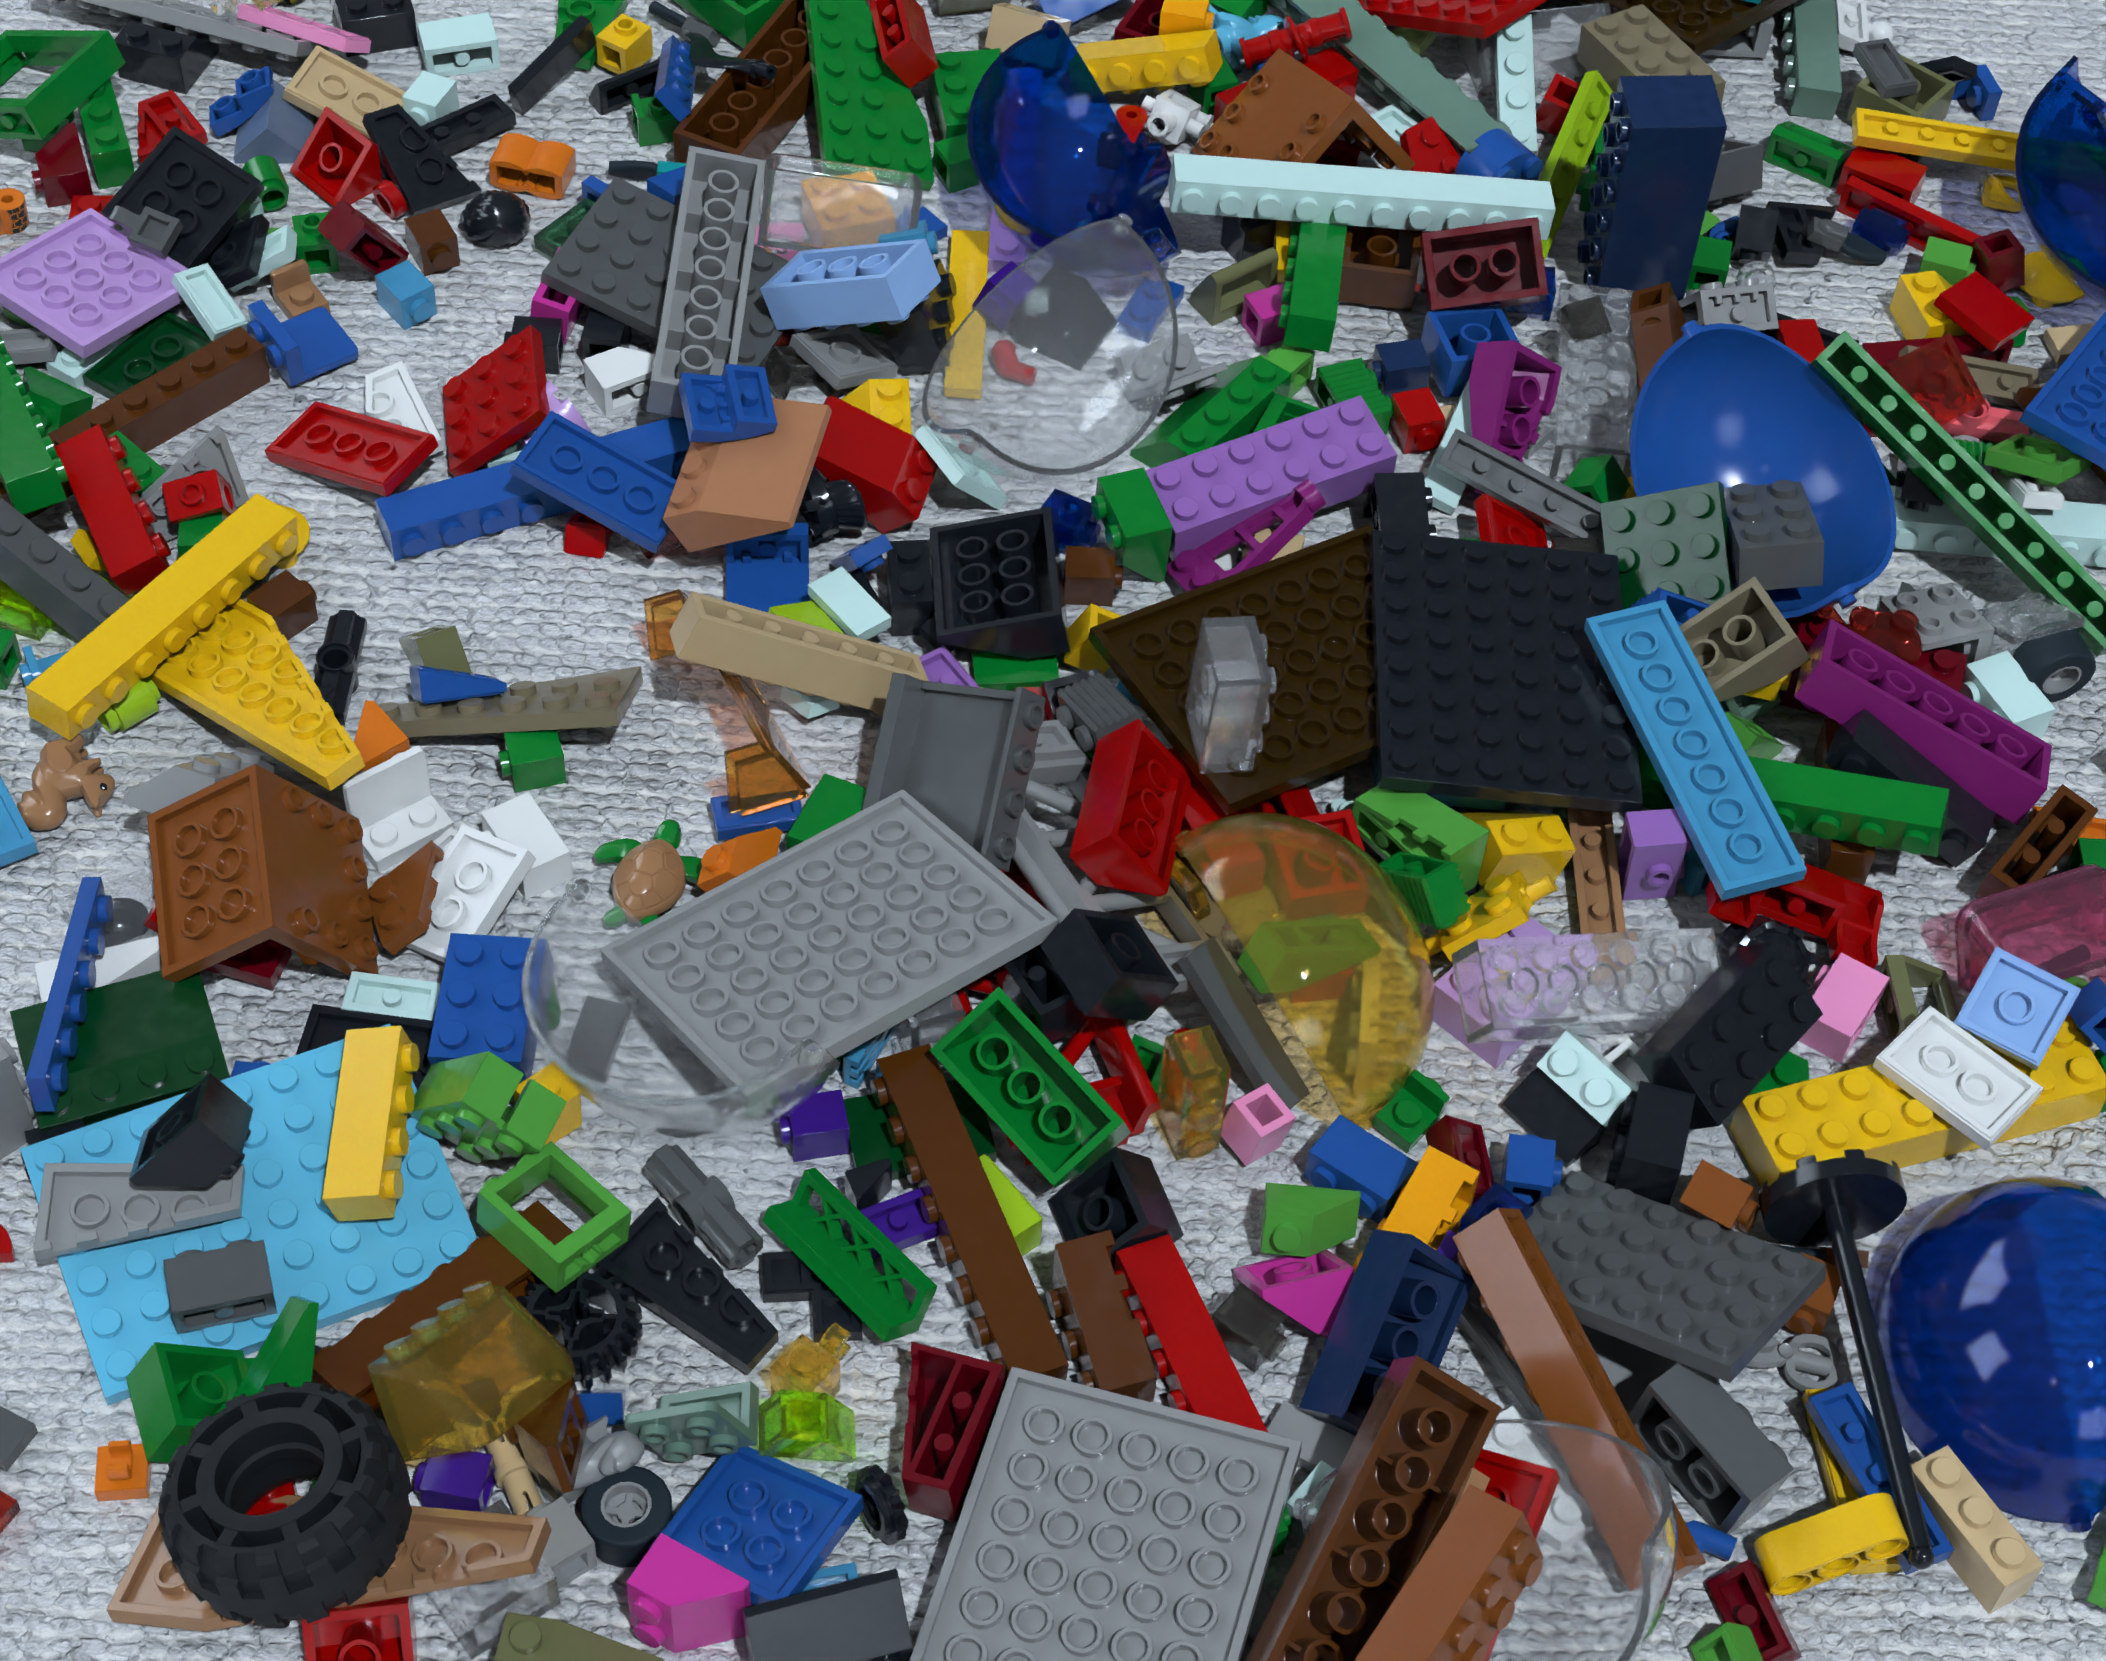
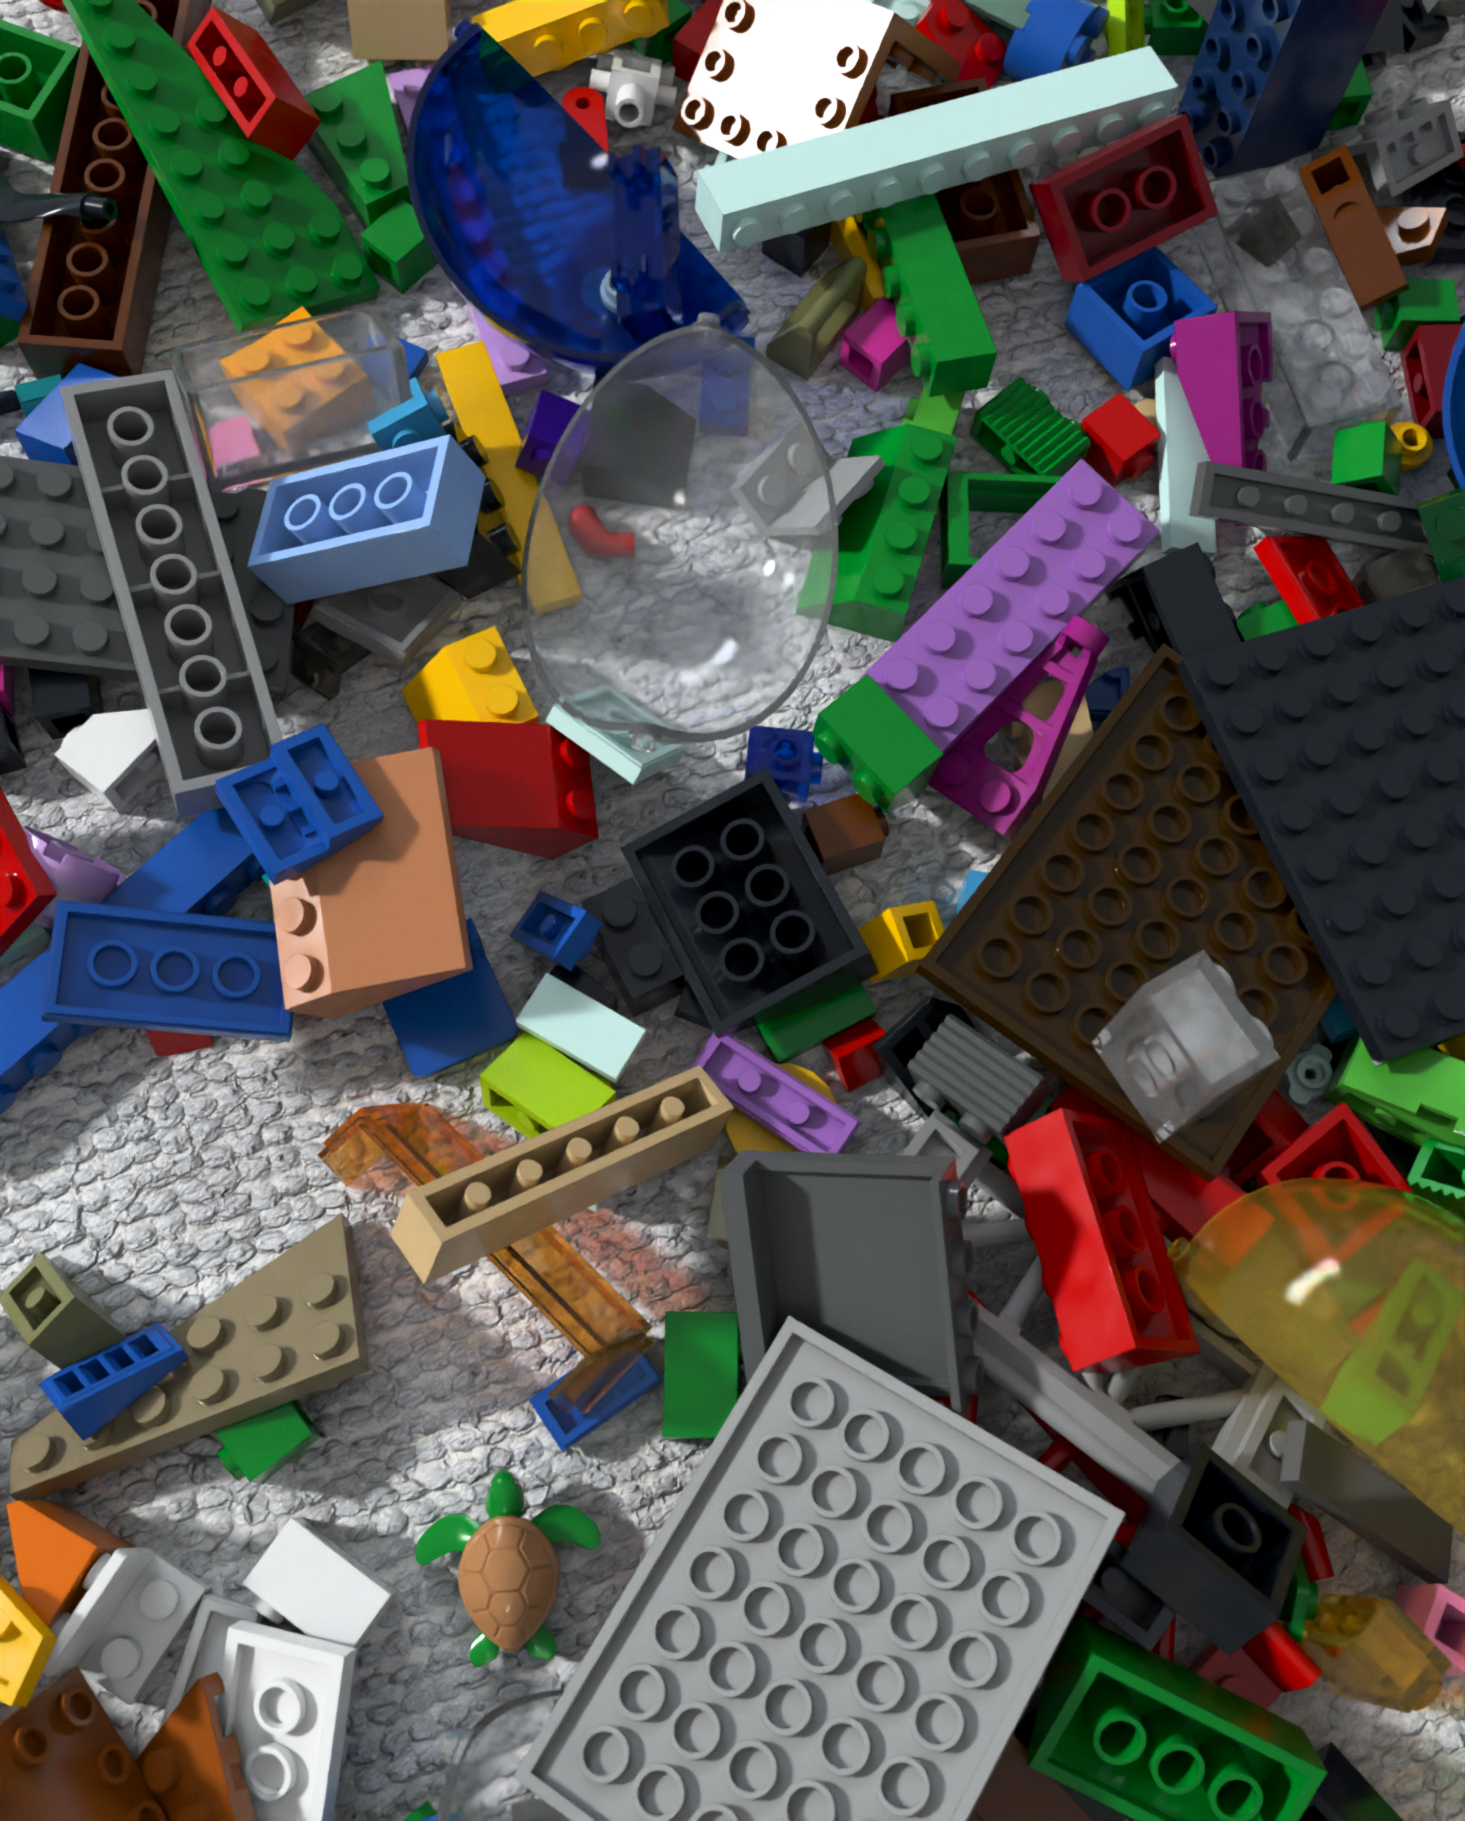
camera: 25 degrees left, 20 degrees up
orange slope [697,827,782,892] -> none
black hair [799,466,867,544] -> none
dark blue brick [1368,338,1432,399] -> none

